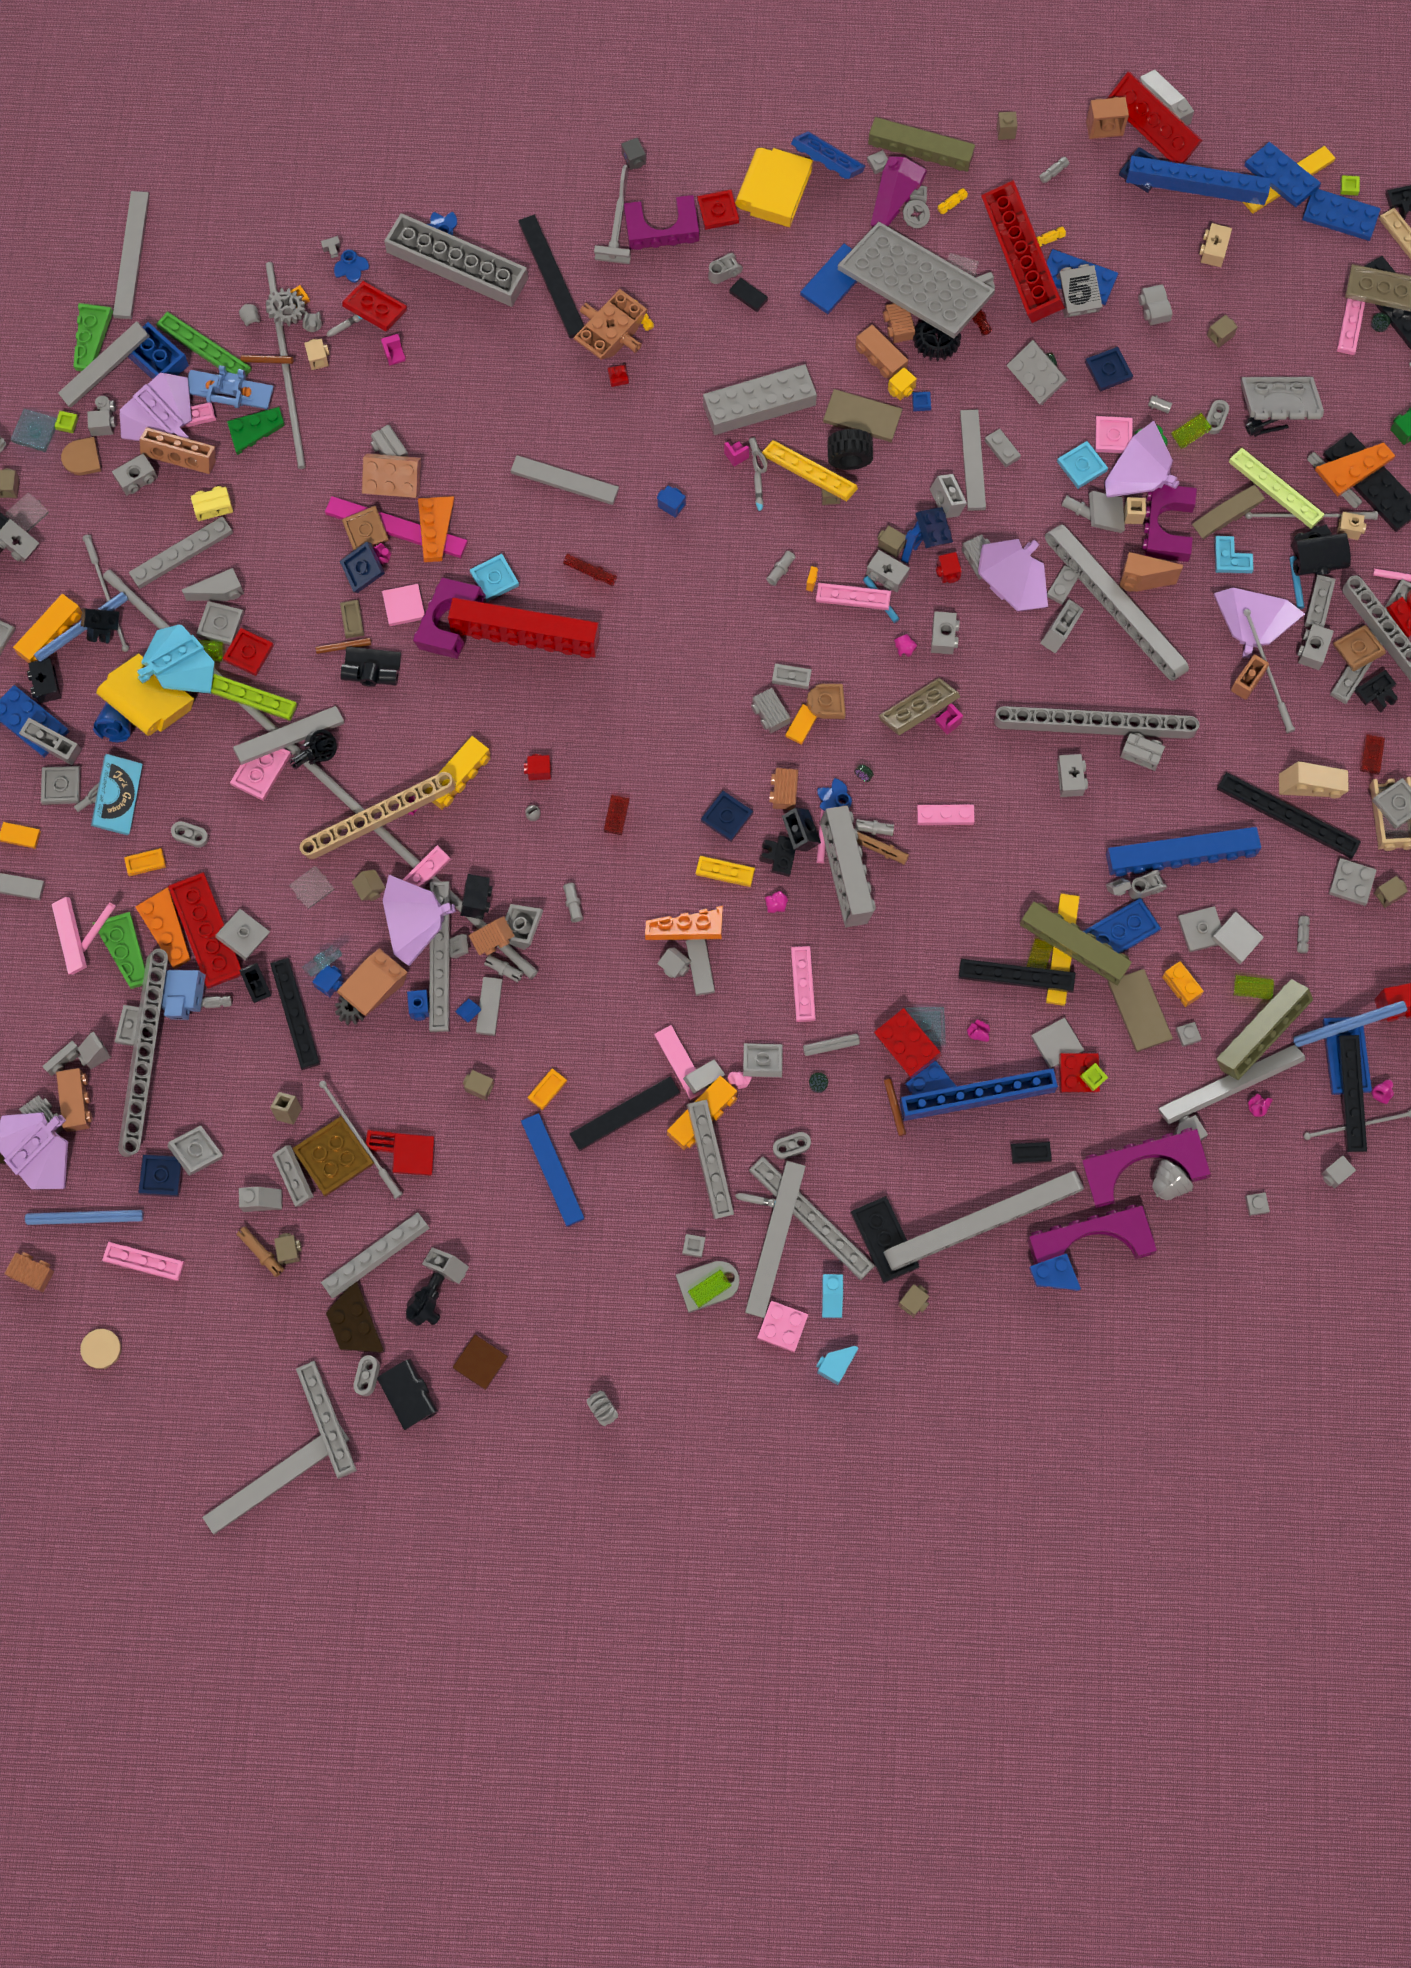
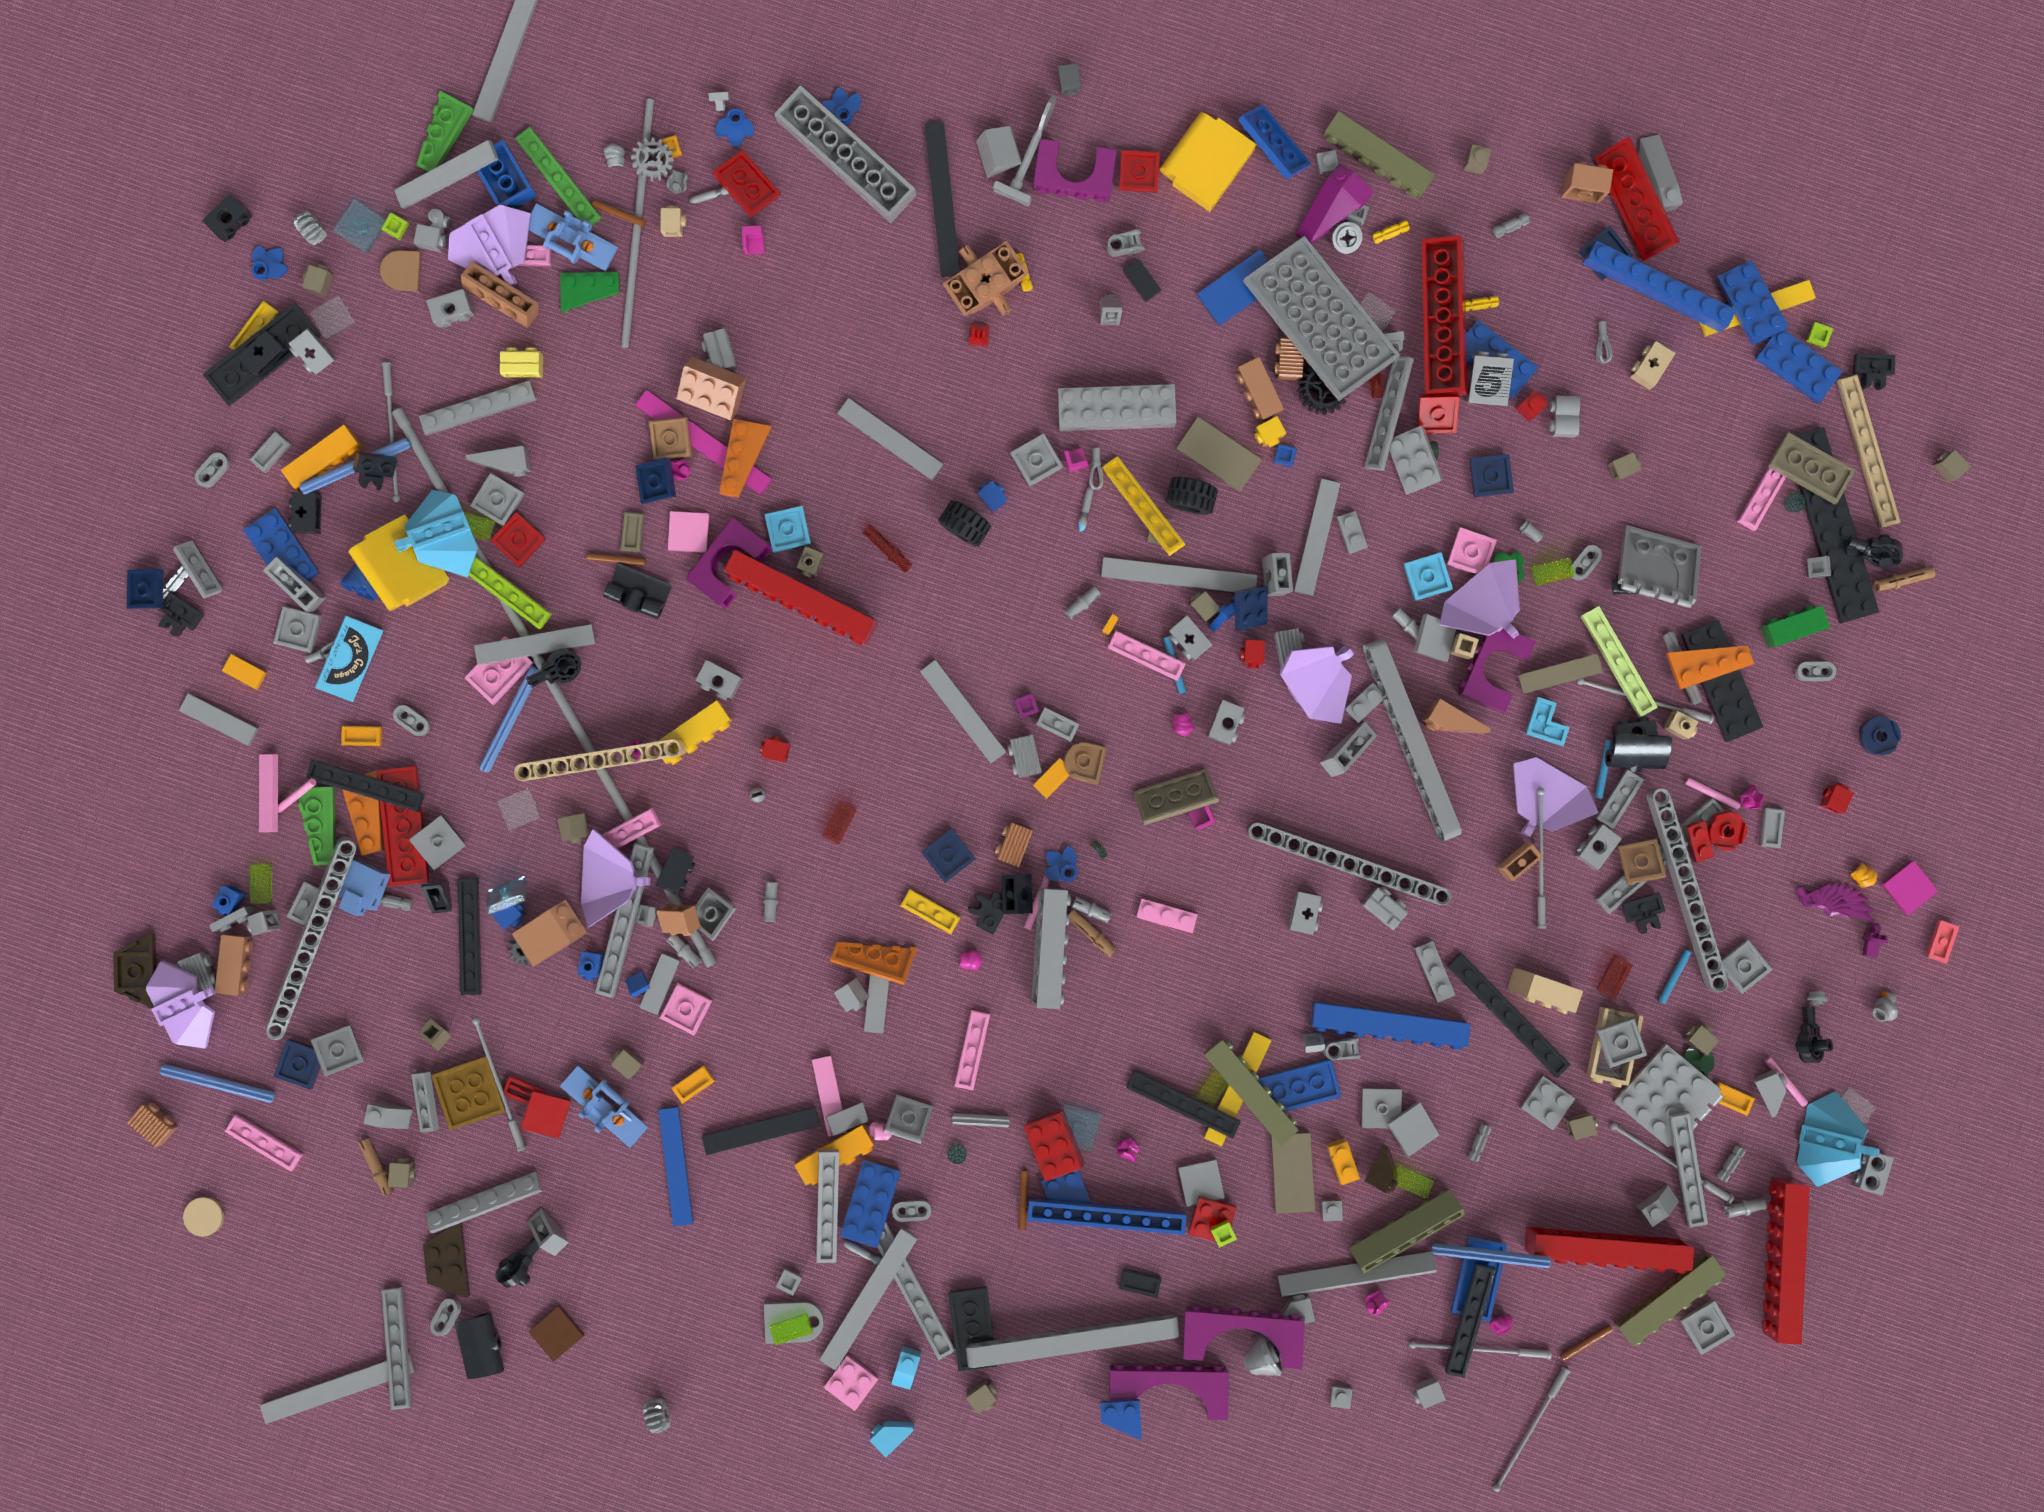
camera: 15 degrees right, 15 degrees up
none -> blue brick [211,884,247,916]
none -> clear neon green tile [250,864,272,904]
none -> black tile [306,760,425,812]
none -> medium blue axle [479,666,539,772]
none -> medium blue piece [560,1065,648,1148]
none -> bright pink tile [660,983,713,1035]
none -> light grey brick [695,660,743,700]
none -> dark tan brick [797,546,825,578]
none -> blue plate [840,1160,901,1248]
none -> light grey tile [920,660,1006,764]
none -> black tyre [938,500,991,547]
none -> light grey slope [976,126,1022,178]
none -> light grey plate [1010,433,1063,487]
none -> magenta plate [1014,694,1039,719]
none -> light grey slope [1100,295,1122,325]
none -> light grey tile [1101,557,1257,593]
none -> light grey tile [1364,356,1414,471]
none -> dark brown slope [1365,1147,1398,1193]
none -> light grey plate [1414,941,1455,1003]
none -> plate [1417,394,1460,434]
none -> red brick [1515,391,1548,422]
none -> light grey piece [1596,321,1612,363]

